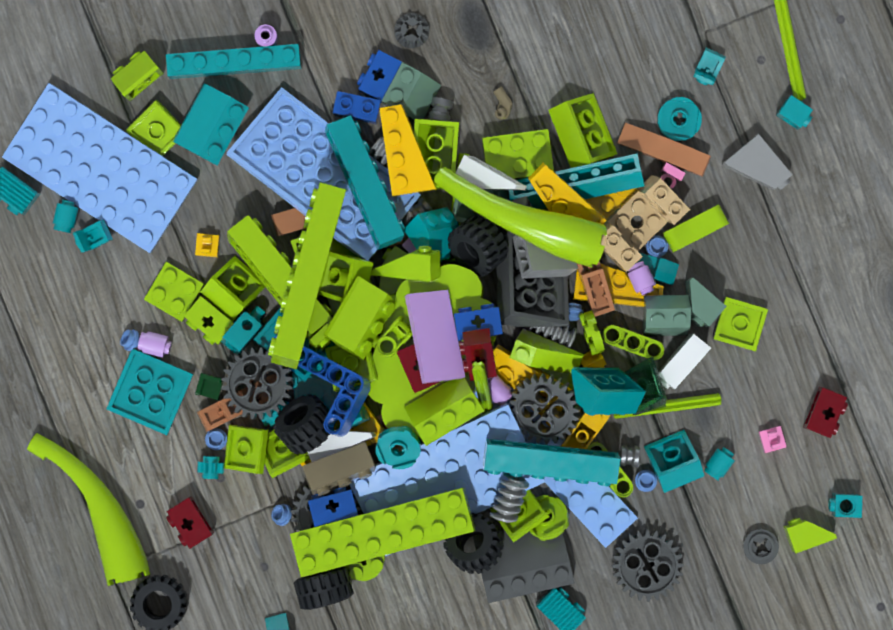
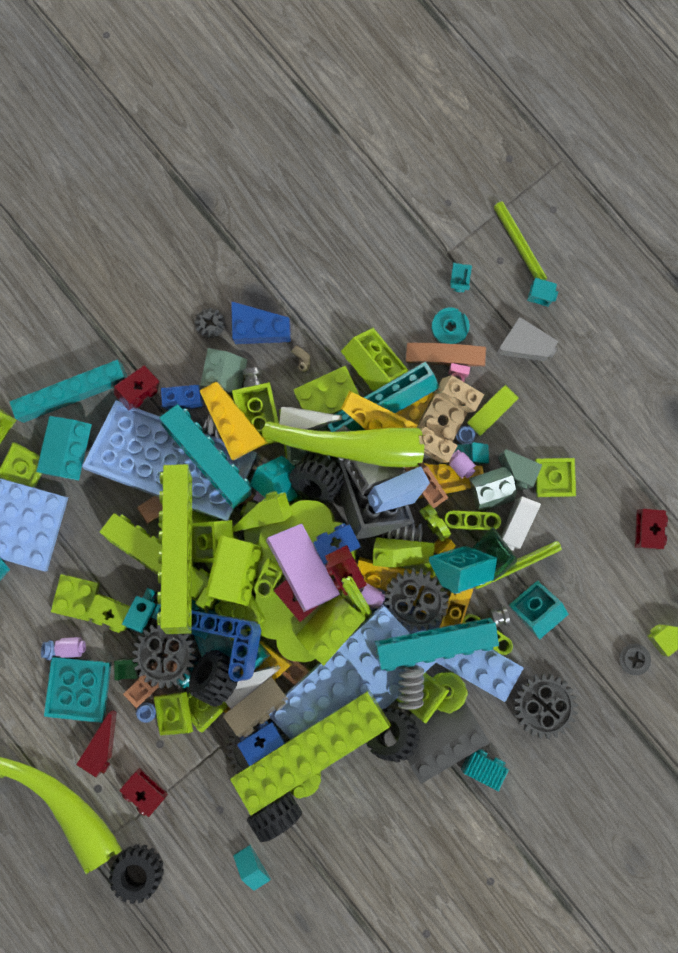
camera: 20 degrees left, 5 degrees down
yellow tile [195,233,220,257] -> none
teal gear [197,456,224,479] -> none
lime slope [200,256,265,321] -> none
lavender brick [255,24,278,47] -> none
medium blue plate [271,504,292,526] -> none
blue brick [357,50,402,103] -> none
teal plate [376,426,421,470] -> none
medium blue plate [568,303,584,321] -> none
medium blue plate [635,470,657,492] -> none
teal brick [704,447,735,481] -> none
bright pink tile [759,426,786,453] -> none
none -> dark red slope [76,710,117,777]
none -> dark red brick [114,365,159,411]
none -> blue wedge [231,301,291,344]
none -> light blue slope [367,467,430,513]

